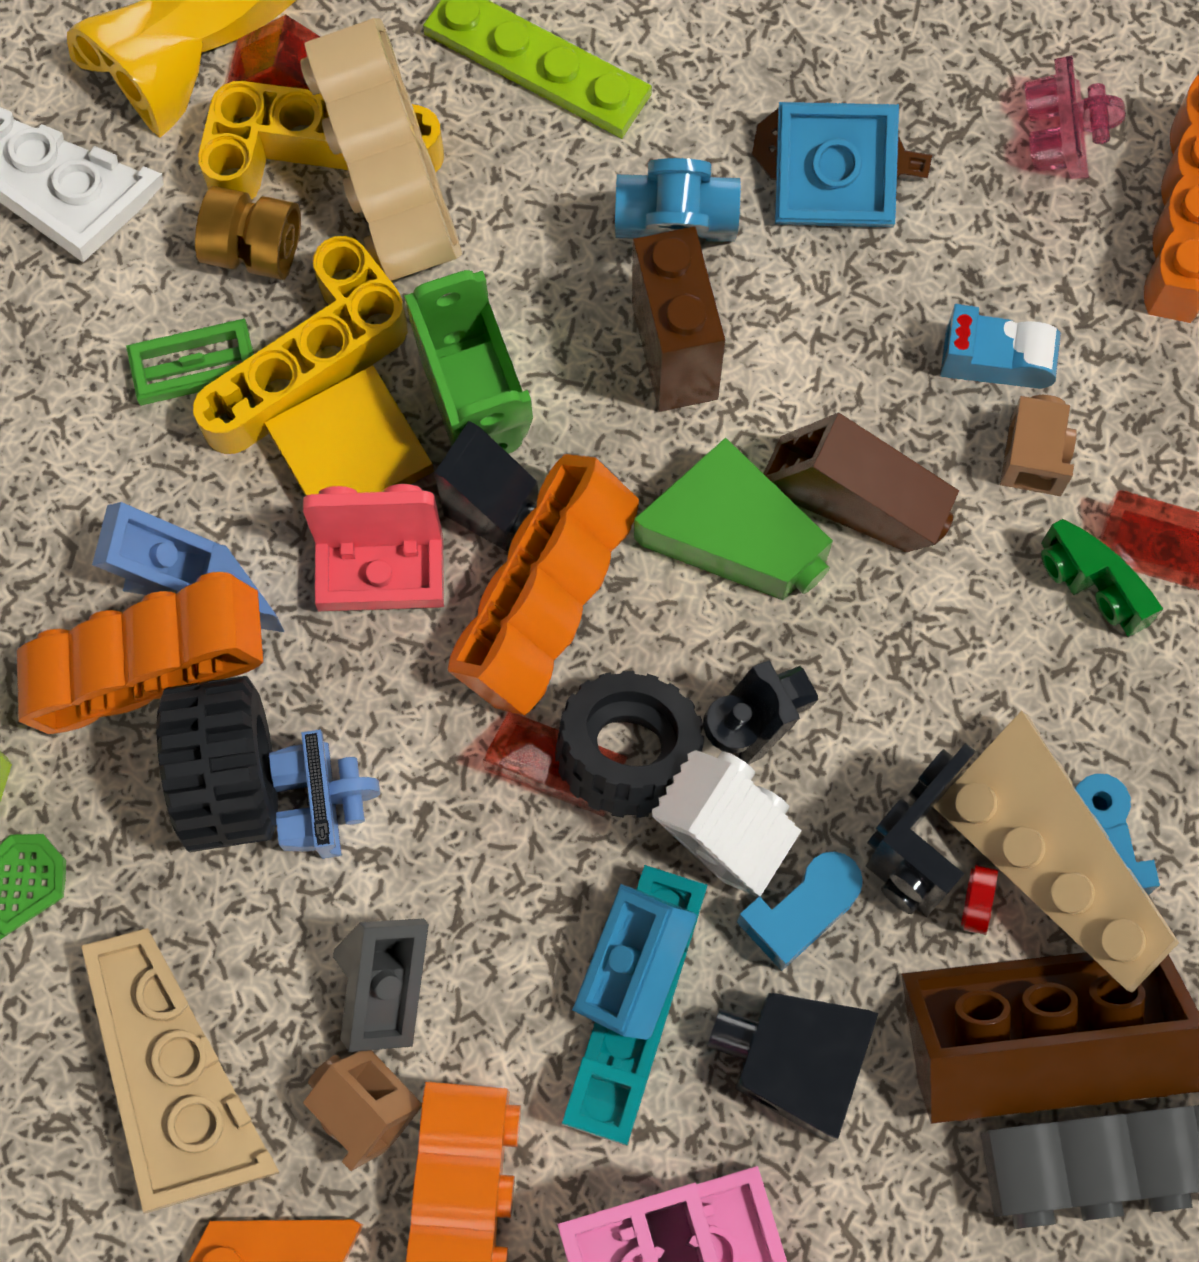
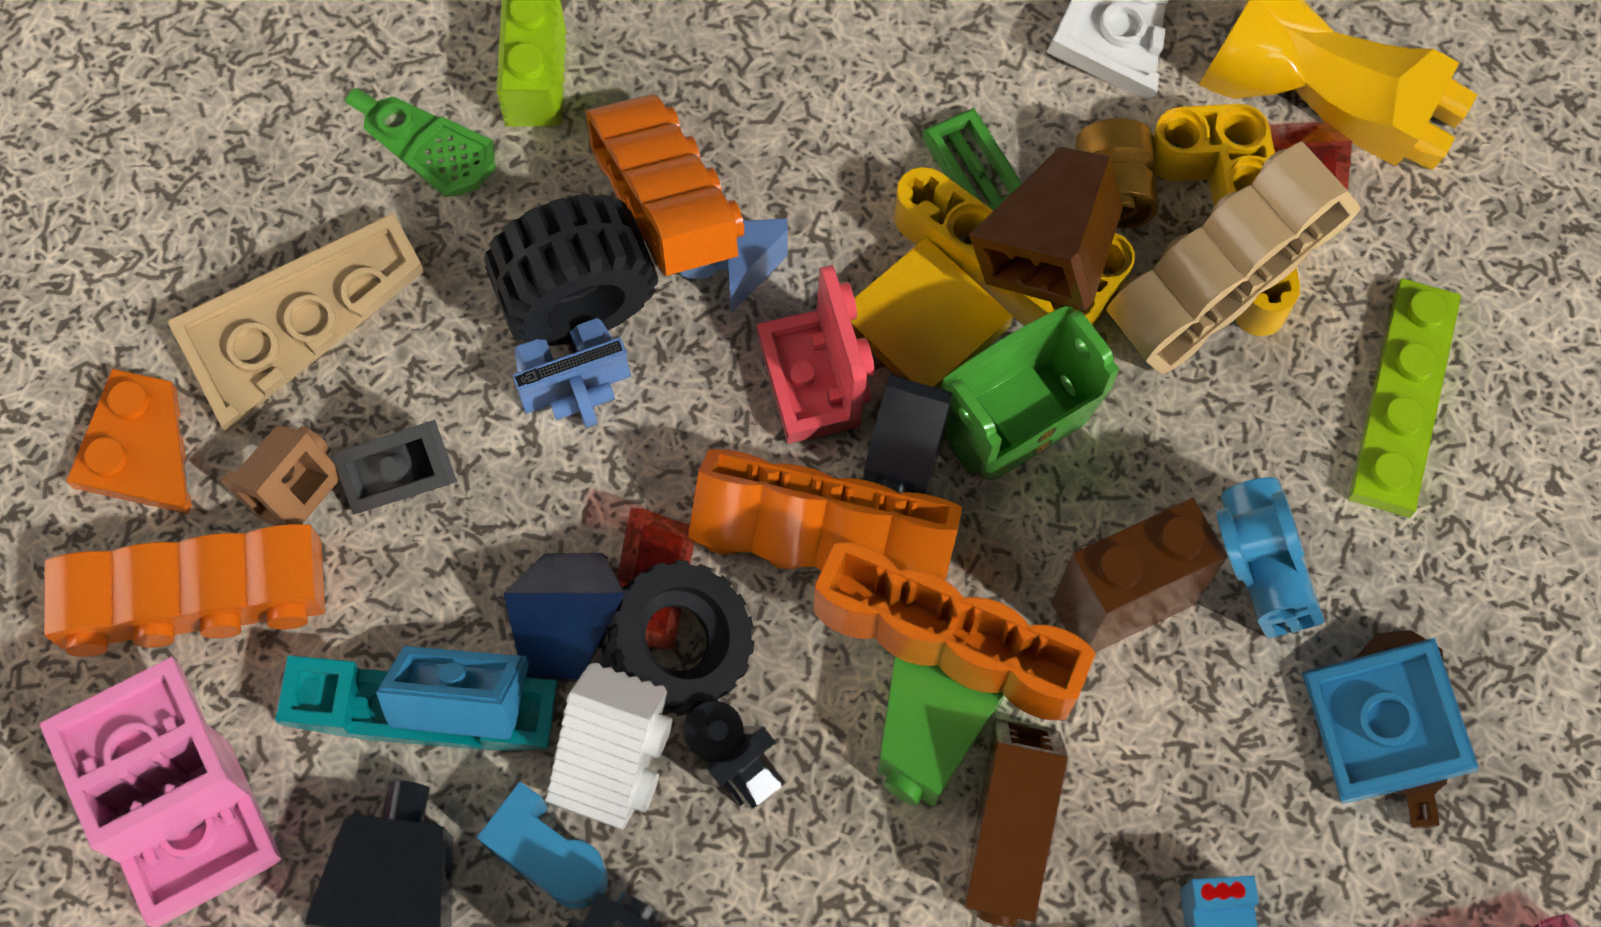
camera: 75 degrees right, 5 degrees down
medium blue slope [92,502,220,595] -> none
none -> dark blue slope [503,553,625,682]
none -> orange brick [813,542,1096,721]
none -> reddish brown slope [969,147,1123,311]

